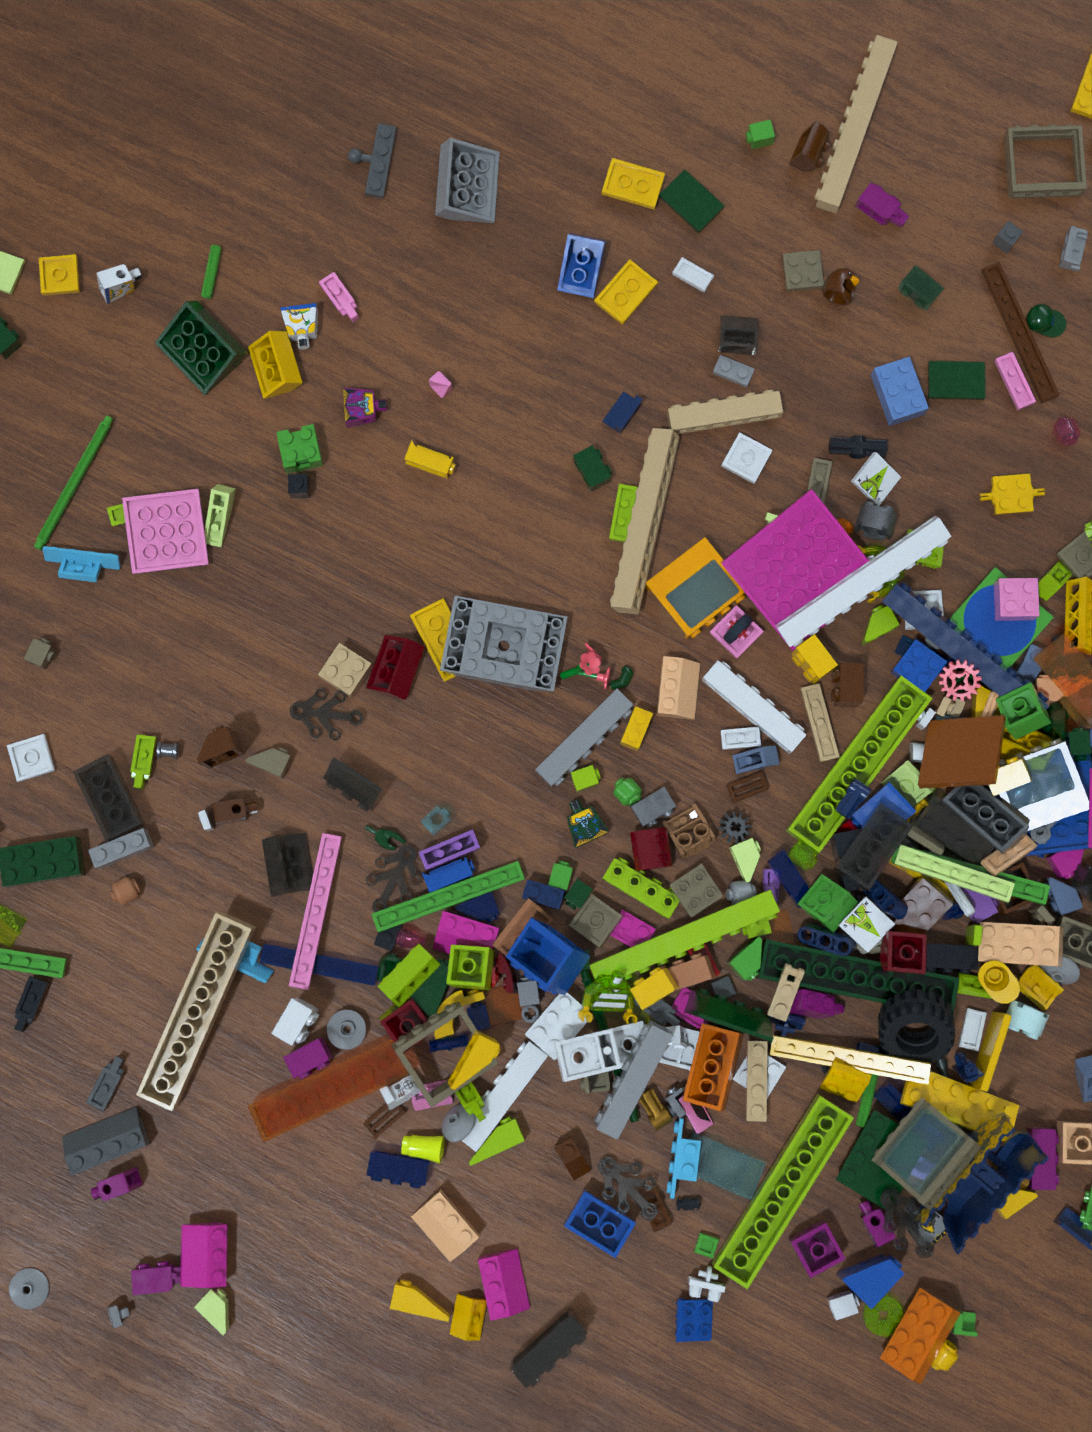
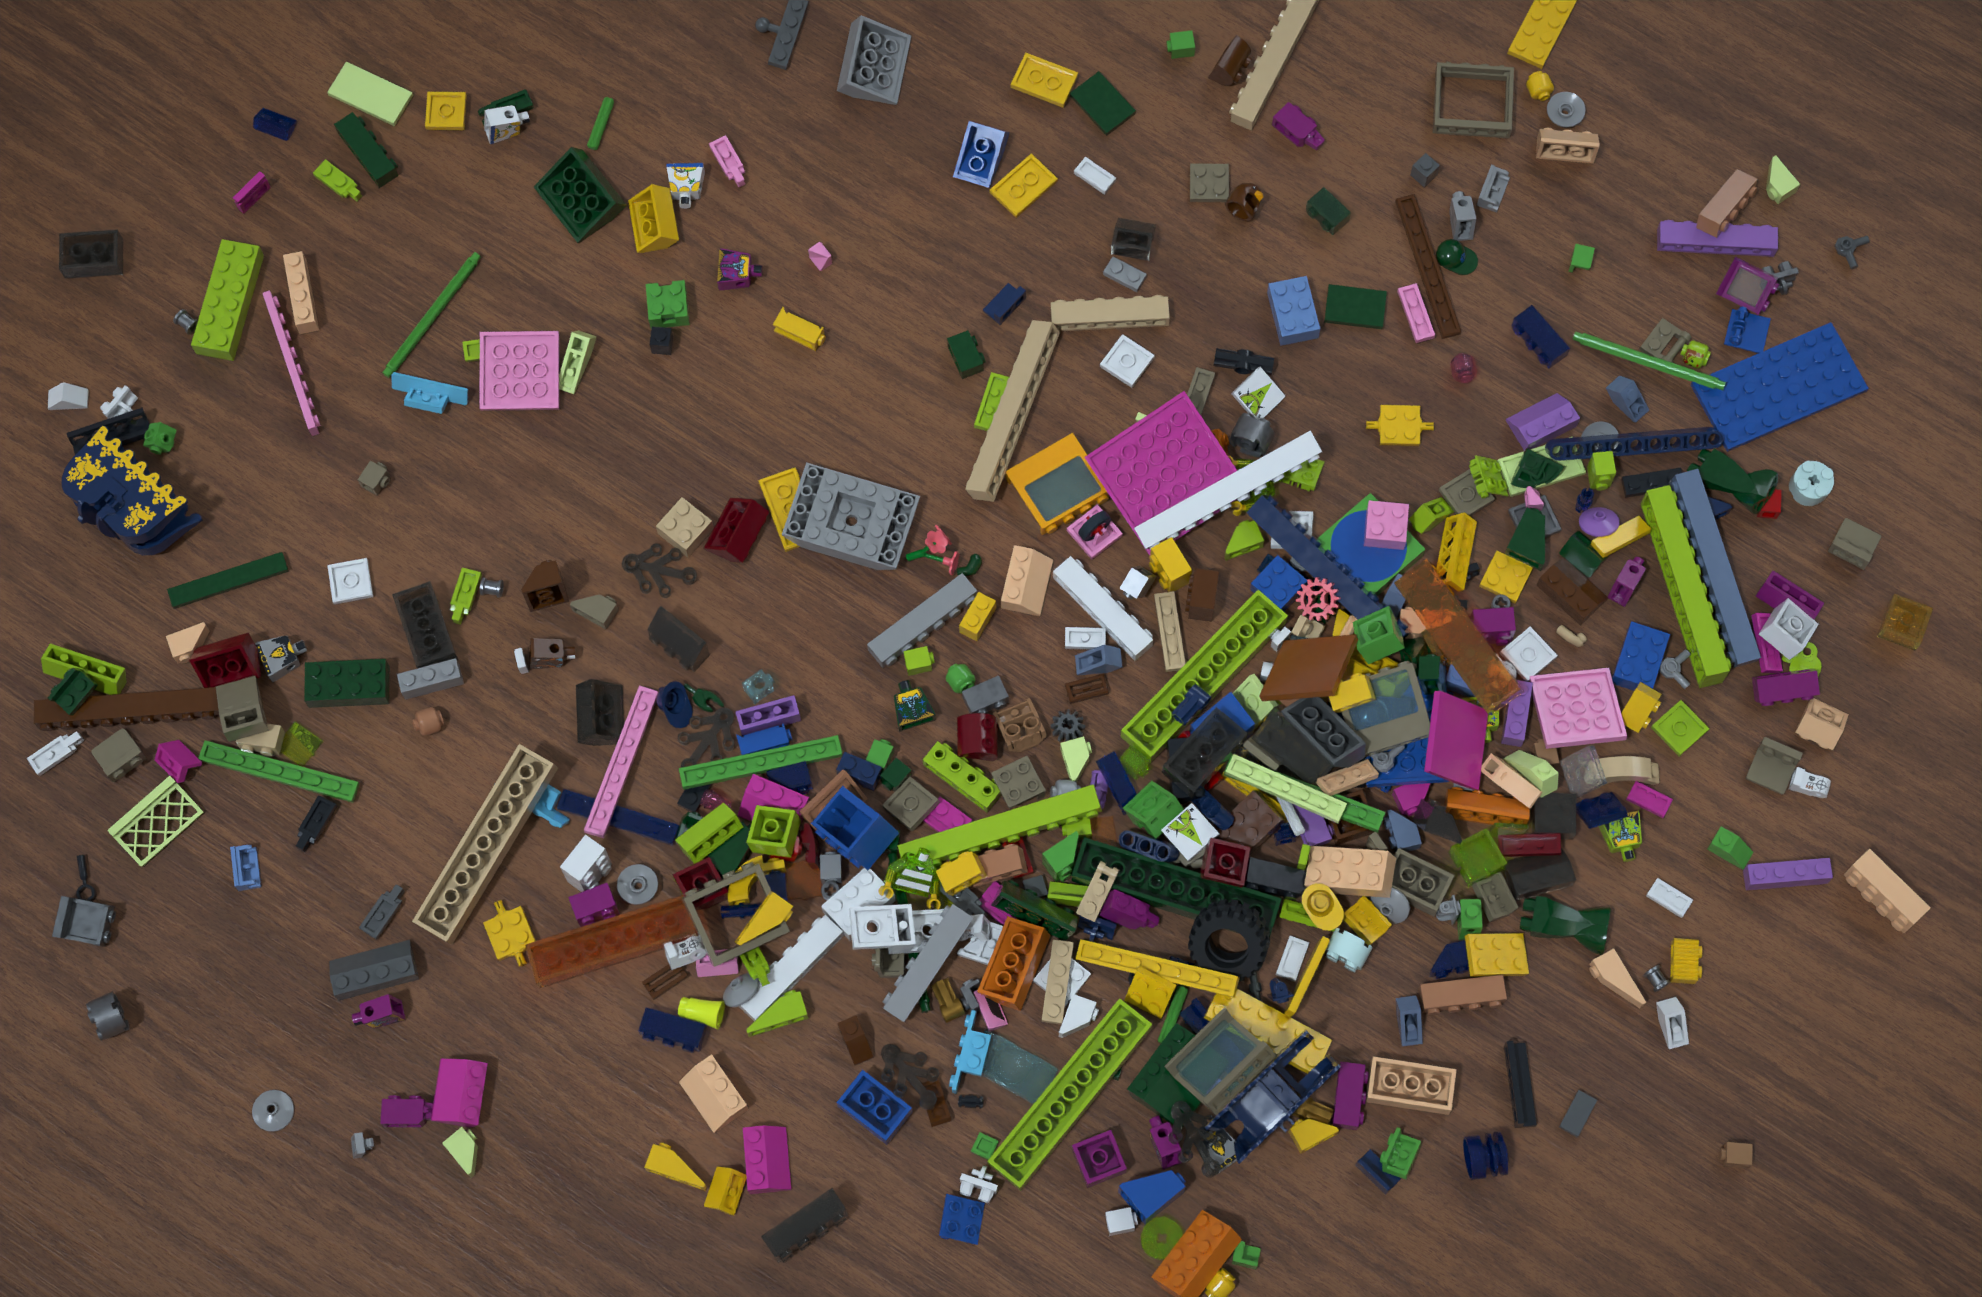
camera: 10 degrees right, 10 degrees down
none -> dark green hinge [478,89,534,125]
none -> yellow plate [483,900,537,967]
none -> dark blue piece [656,681,693,729]
none -> lime panel [1047,881,1088,907]
none -> white slope [1059,994,1099,1038]
none -> brick [1120,566,1157,599]
none -> light grey torso [1450,191,1476,241]

